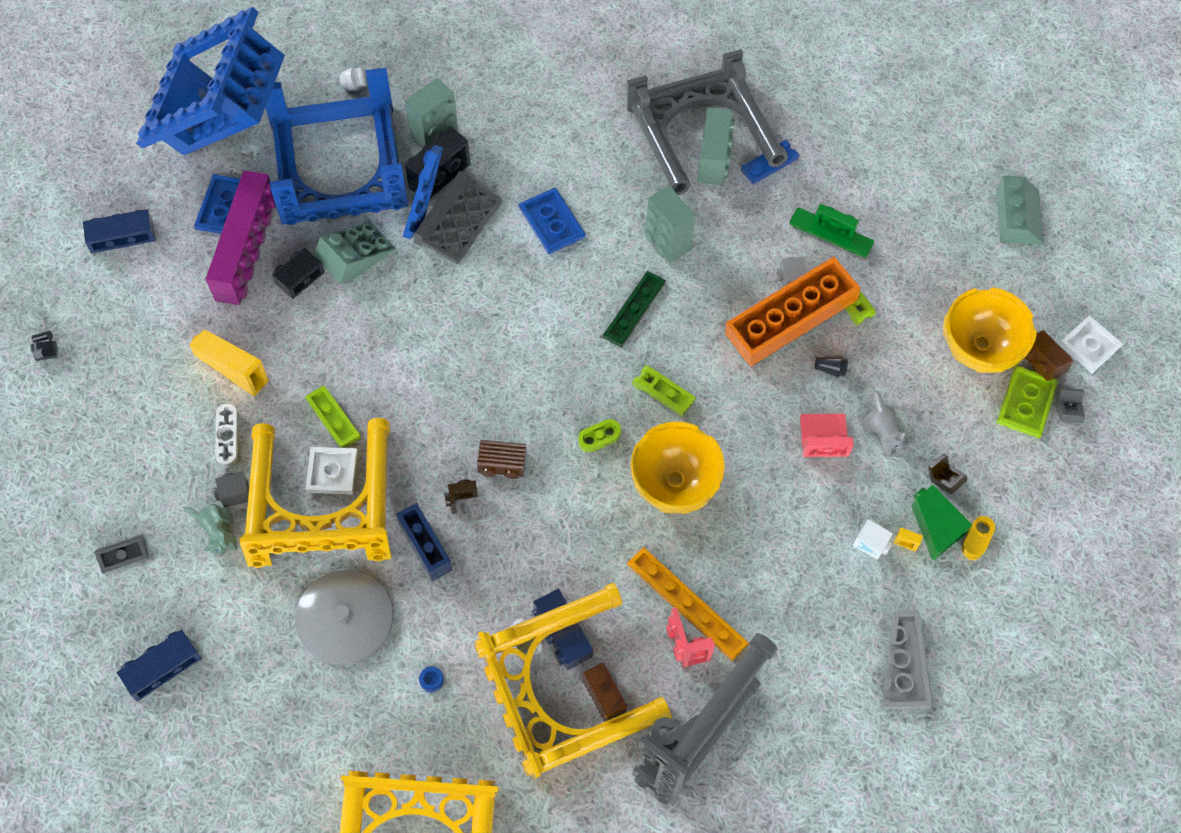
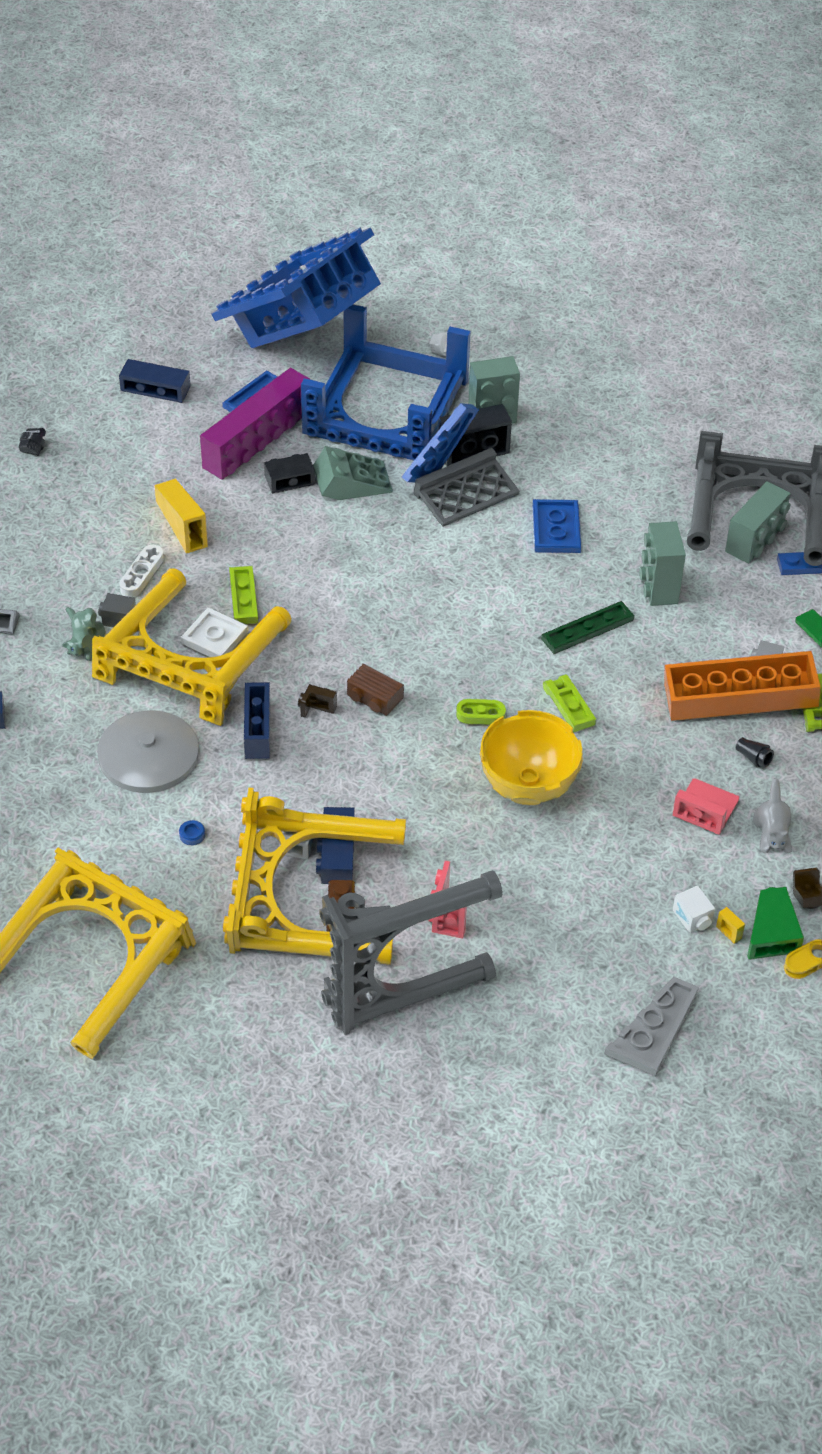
camera: 30 degrees right, 15 degrees down
light orange tile [627,547,749,662] -> none

